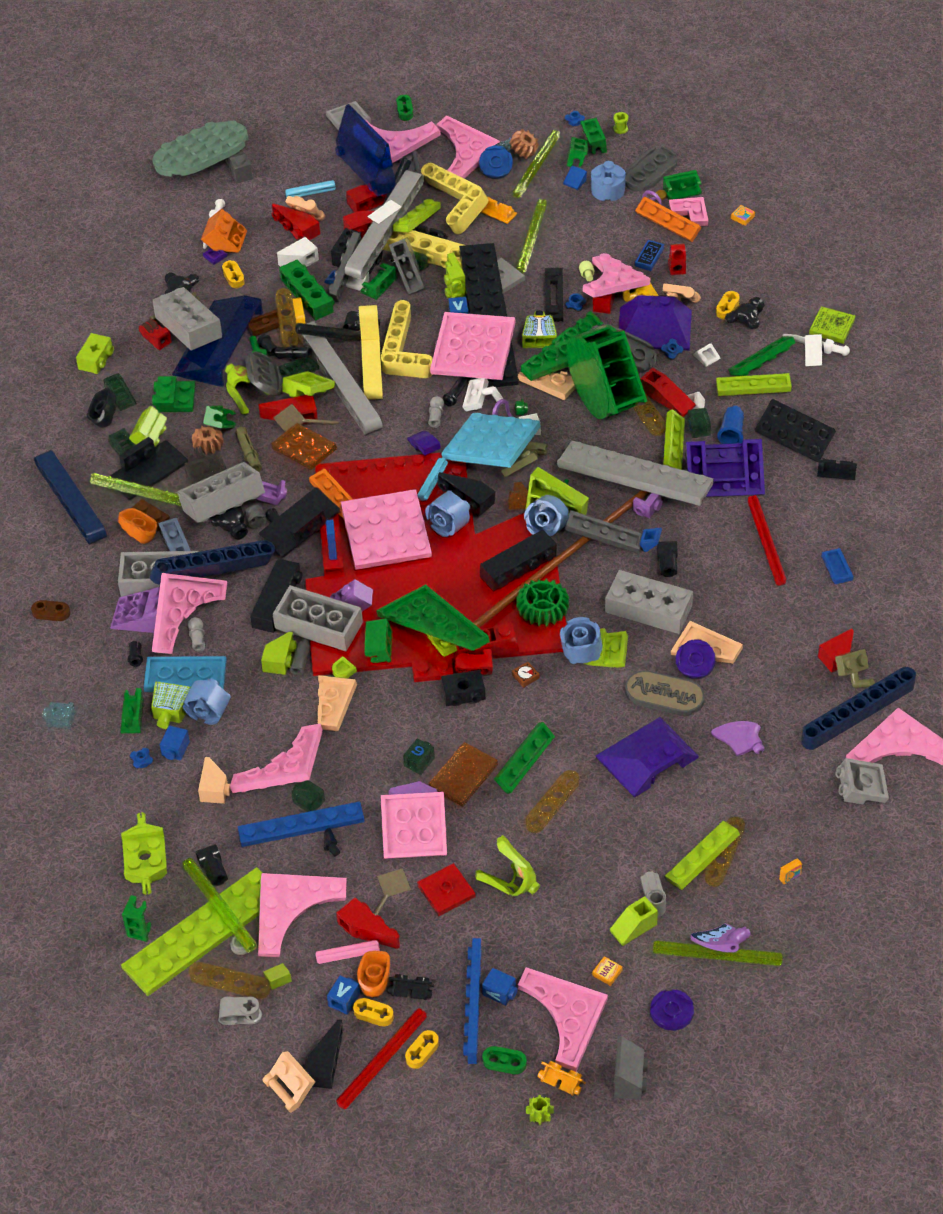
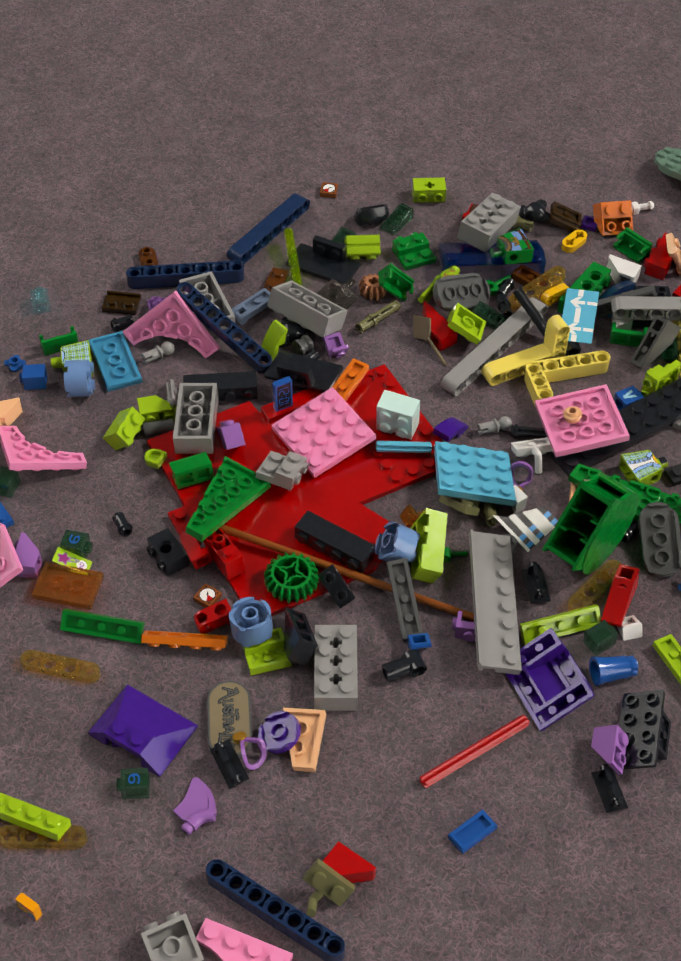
camera: 65 degrees right, 0 degrees up
orange piece [118,508,157,544] -> none
clear orange plate [271,423,337,470] -> none
light nougat wing [318,675,357,731] -> none
medium blue brick [425,491,470,537] -> none
black slope [437,472,496,516] -> none
green plate [515,399,528,416] -> none
none -> sticker [52,547,93,576]
none -> dark brown plate [102,290,141,315]
none -> lime brick [103,406,145,450]
none -> black pin [112,512,133,537]
none -> clear green brick [116,768,150,799]
none -> dark blue beam [126,260,245,289]
none -> orange plate [141,630,228,651]
none -> light grey axle [166,379,178,407]
none -> red leg [193,598,232,634]
none -> black hinge [210,739,249,789]
none -> medium lavender piece [232,731,267,770]
none -> light grey plate [255,451,309,491]
none -> lime slope [261,320,288,361]
none -> black slope [284,608,318,666]
none -> black hinge [318,564,356,609]
none -> dark orange tile [320,182,338,198]
none -> light aqua piece [376,390,420,440]
none -> green torso [490,228,534,264]
none -> sticker [493,507,558,552]
none -> black hinge [522,561,551,604]
none -> dark brown plate [549,201,582,232]
none -> medium azure sticker [562,288,599,344]
none -> light nougat plate [563,406,582,424]
none -> medium lavender slope [591,724,629,775]
none -> dark blue slope [598,280,636,300]
none -> green hinge [613,227,653,264]

